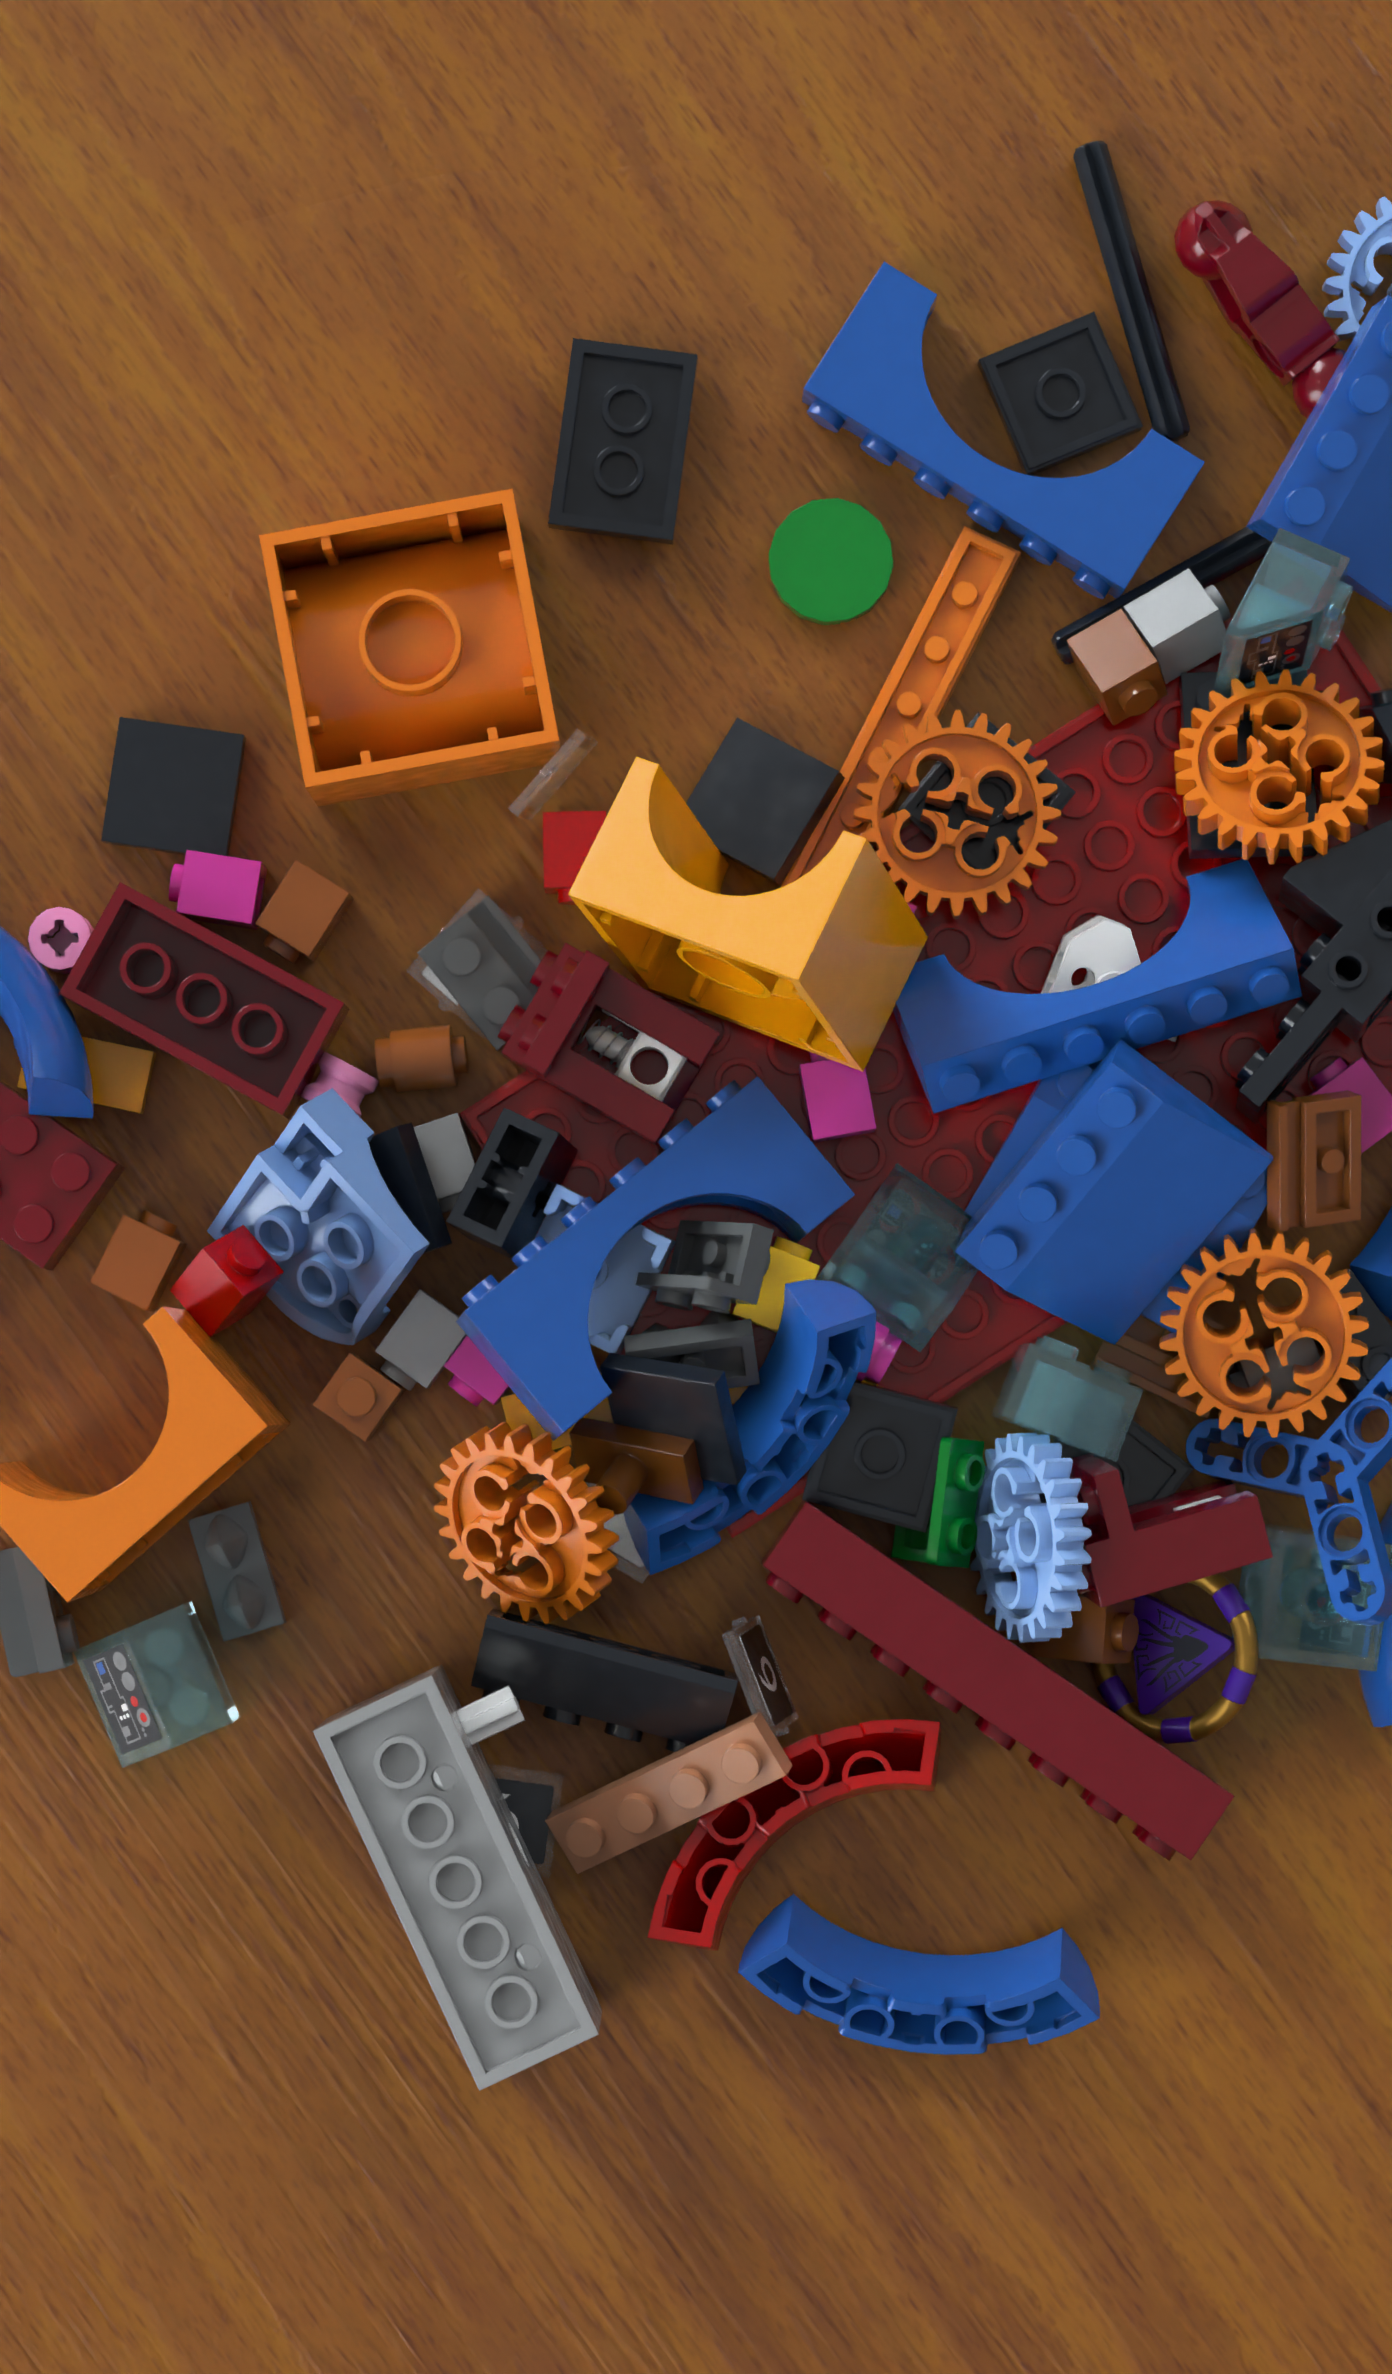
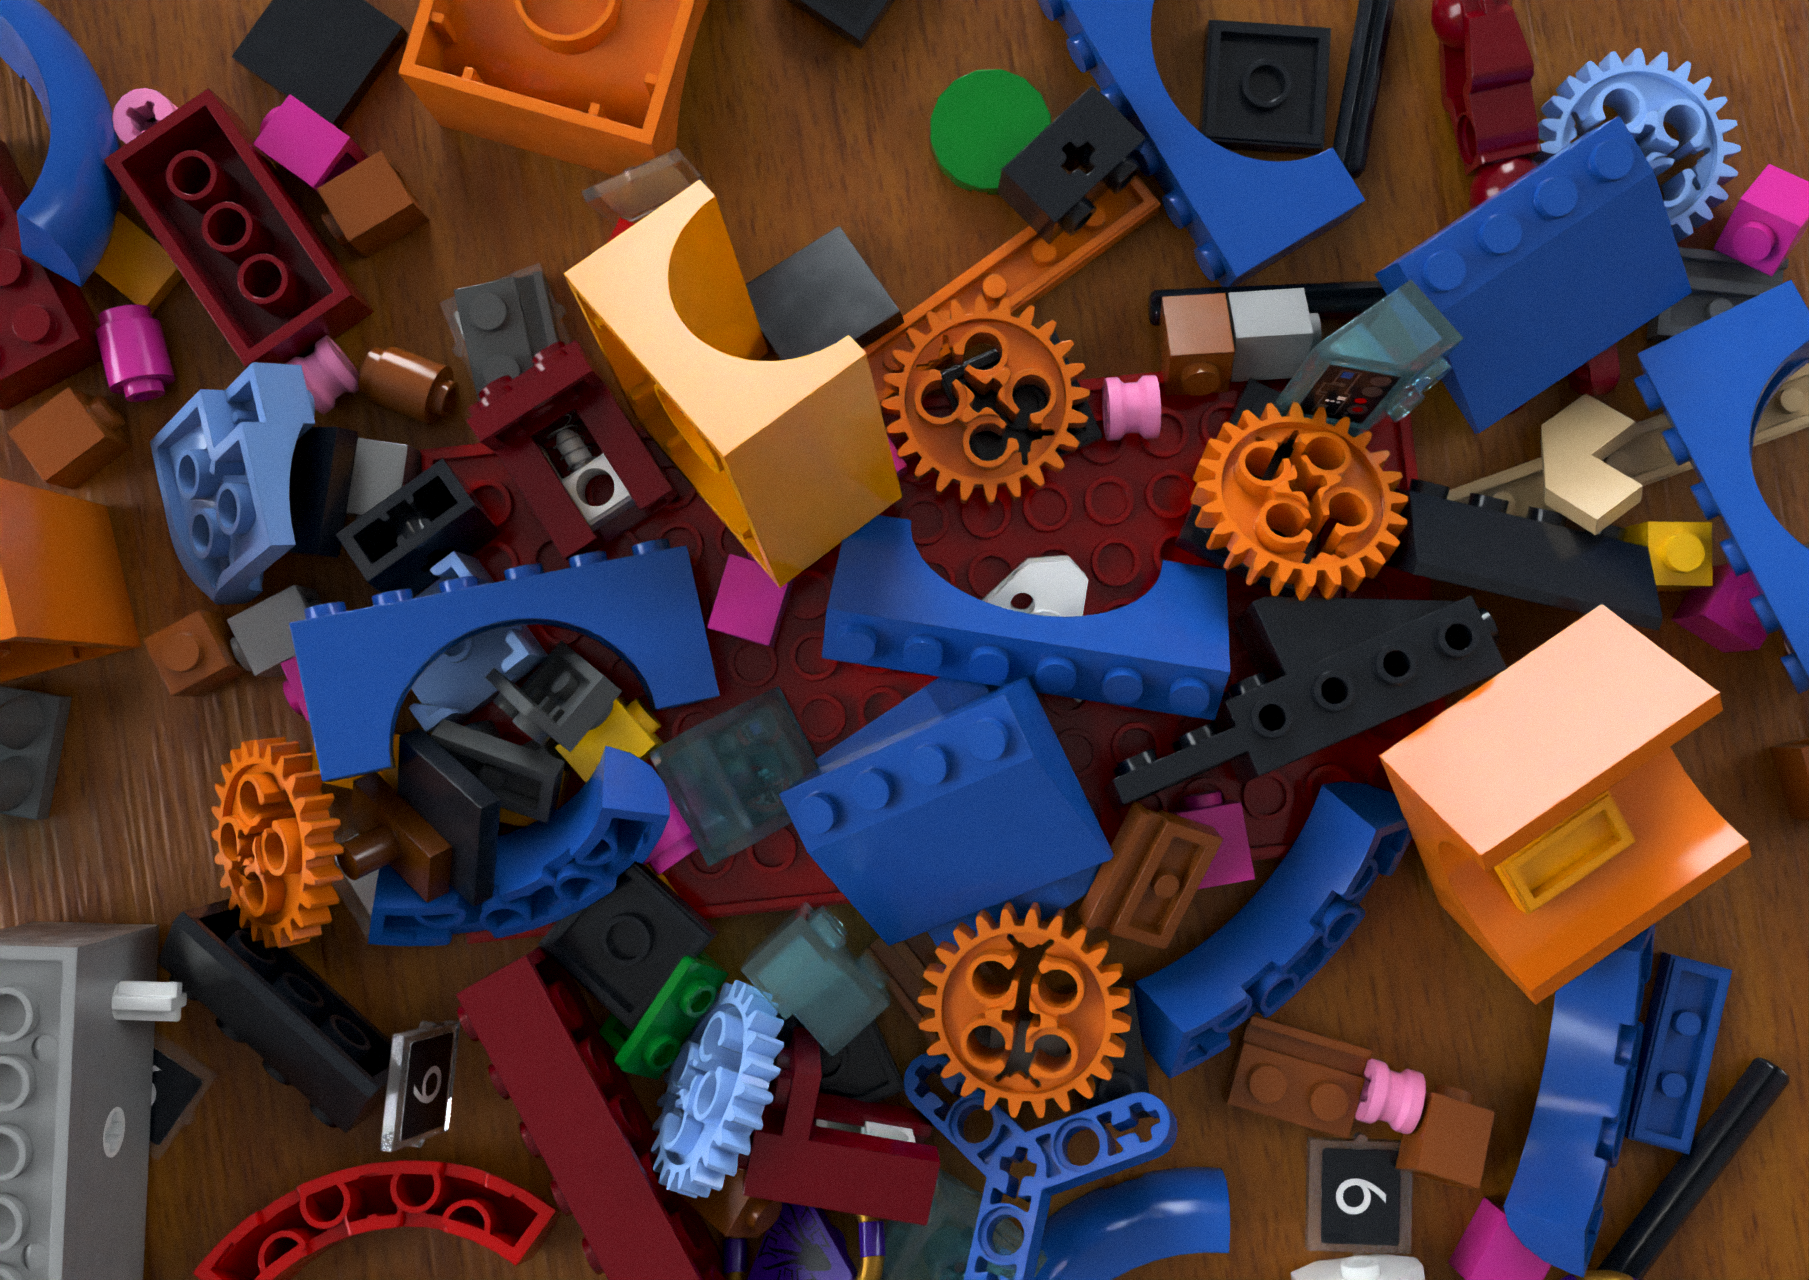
camera: 30 degrees right, 0 degrees up
red brick [170,1225,284,1337] -> none
nougat plate [545,1712,793,1874] -> none
none -> dark pink brick [95,304,175,402]
none -> black brick [997,85,1146,244]
none -> bright pink wheel [1102,375,1161,441]

